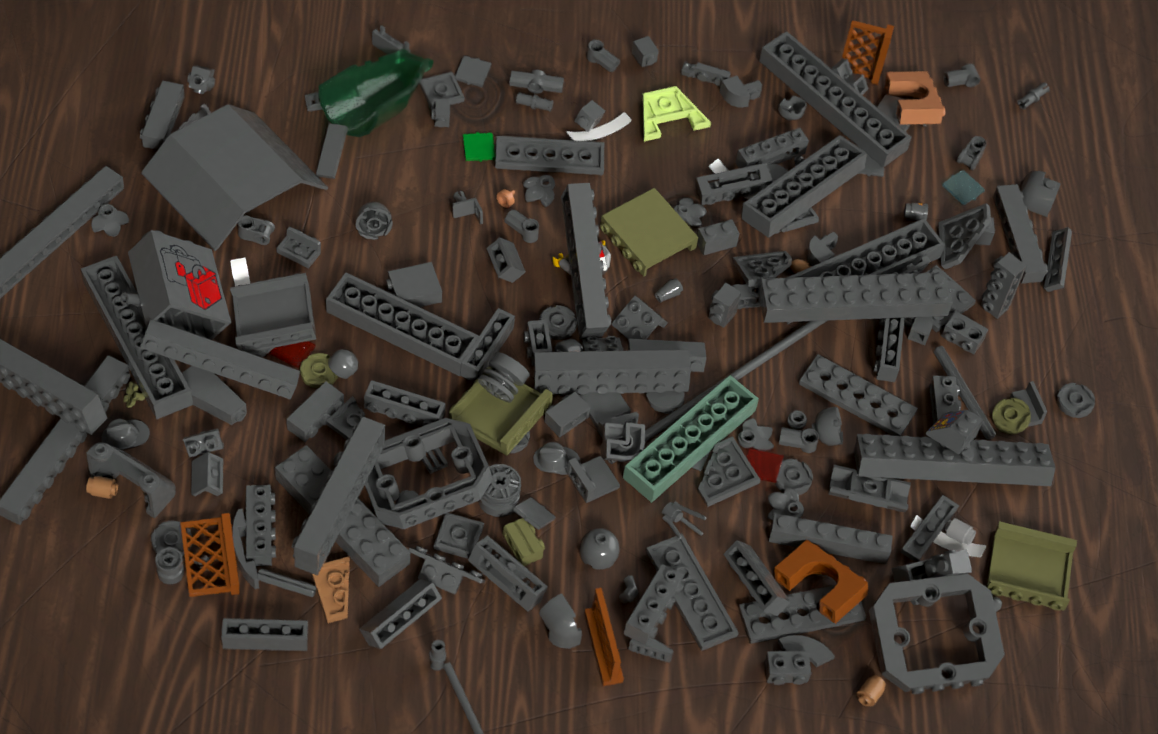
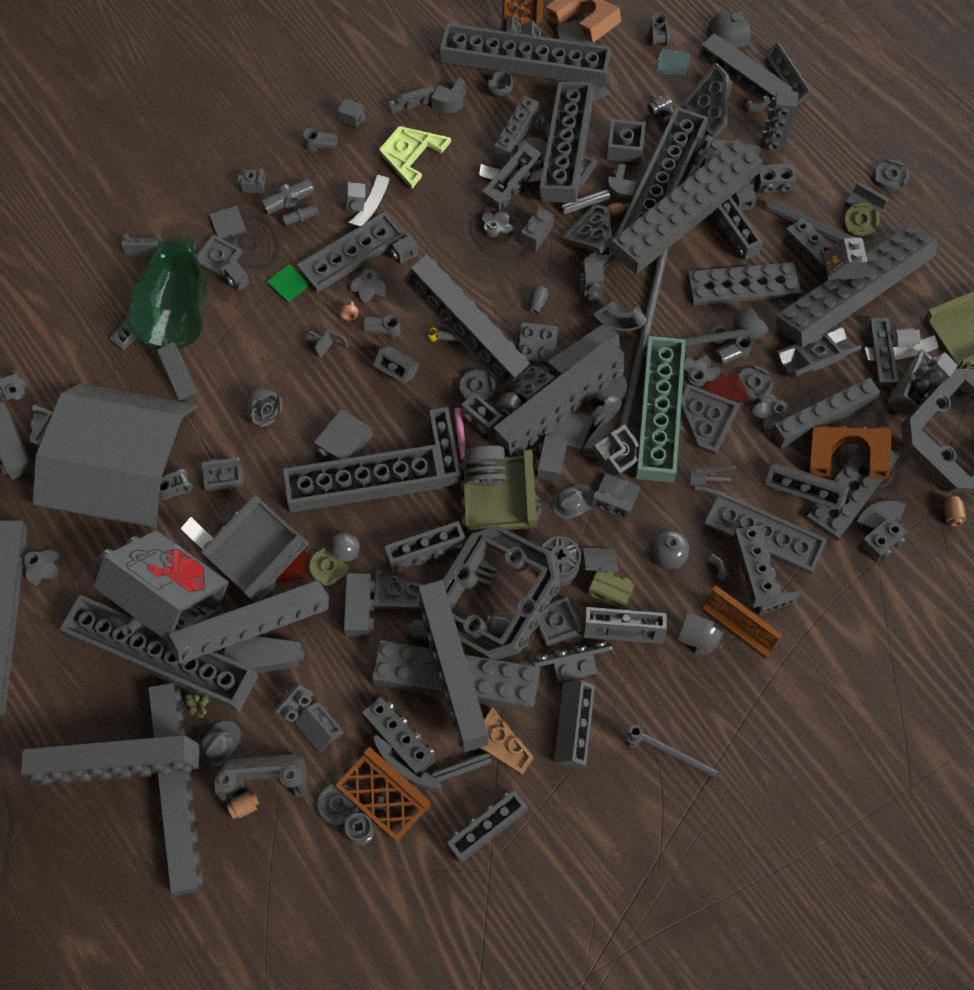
camera: 30 degrees left, 10 degrees up
olive panel [600,188,699,277] -> none
none -> dark grey brick [238,168,266,193]
none -> dark grey brick [390,232,419,264]
none -> bright pink bar [454,408,466,461]
none -> dark grey axle [561,189,611,214]
none -> dark grey tile [590,396,622,428]
none -> dark grey brick [594,300,647,331]
none -> dark grey brick [607,119,646,163]
none -> dark grey bar [685,328,748,346]

